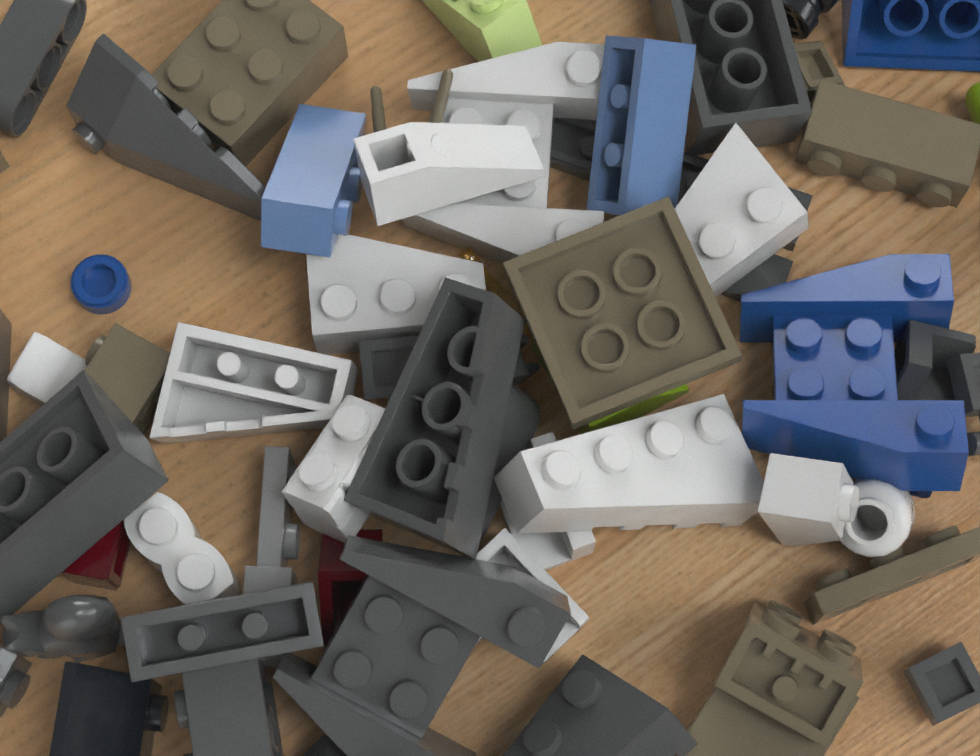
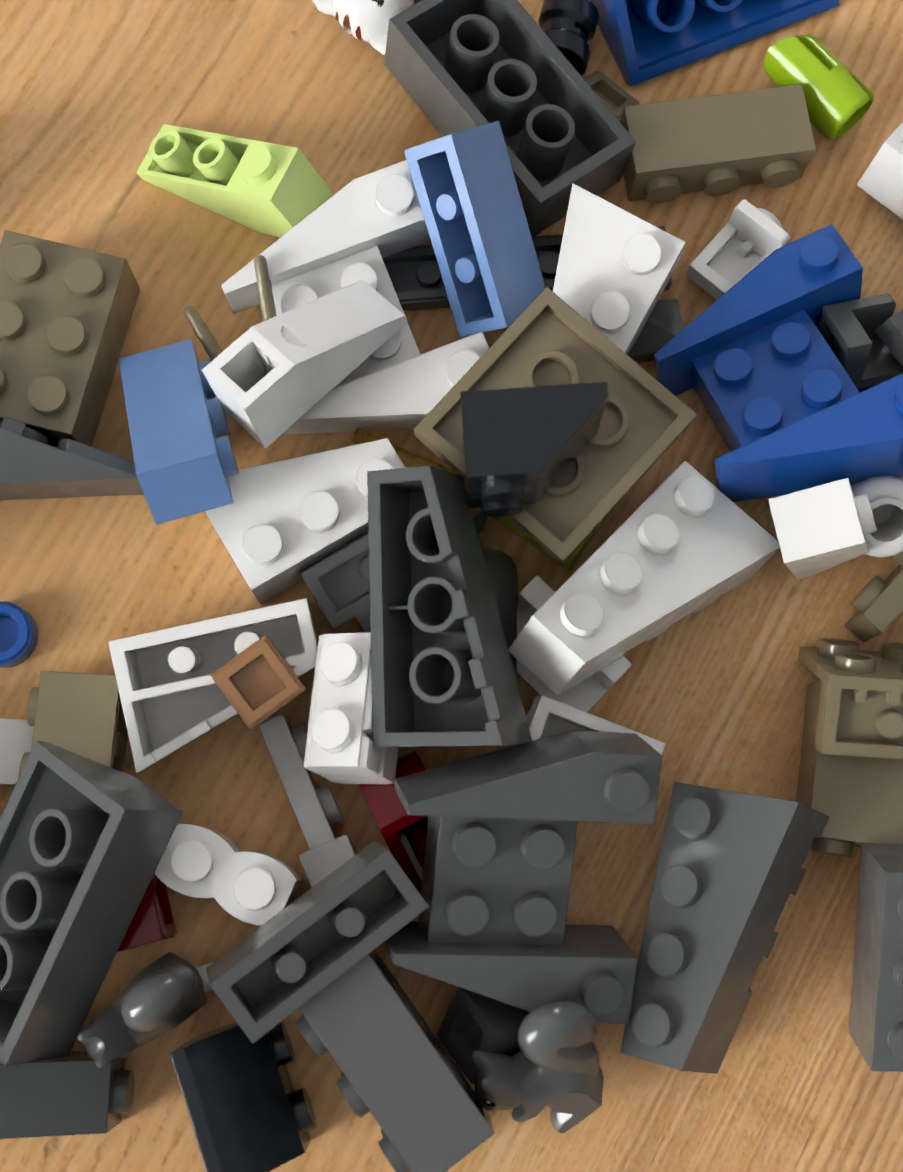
camera: 30 degrees left, 5 degrees up
none -> medium nougat tile [210,635,306,730]
none -> black slope [461,382,608,517]
none -> white bracket [686,199,790,300]

